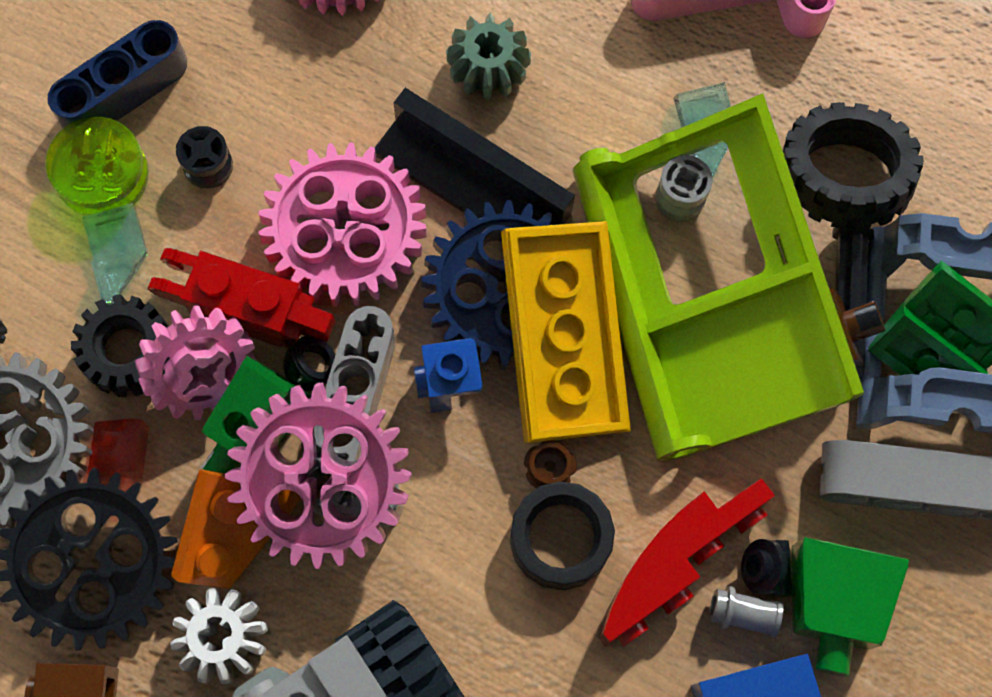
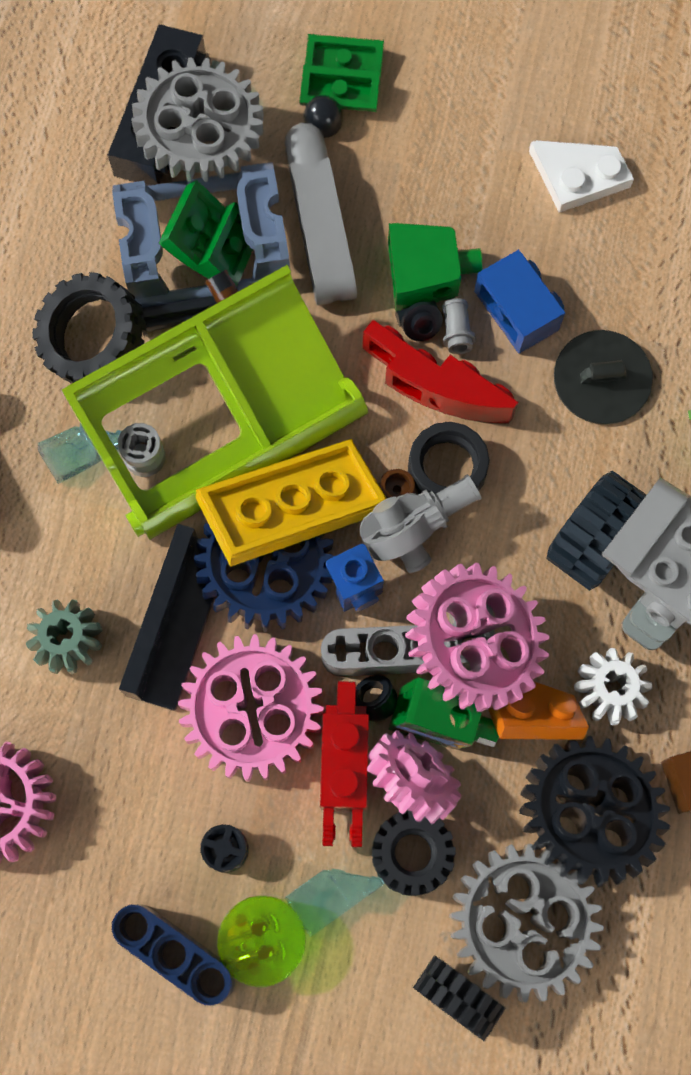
camera: 105 degrees left, 0 degrees up
clear red slope [87,418,149,479] -> none
none -> light grey pin [360,474,482,573]

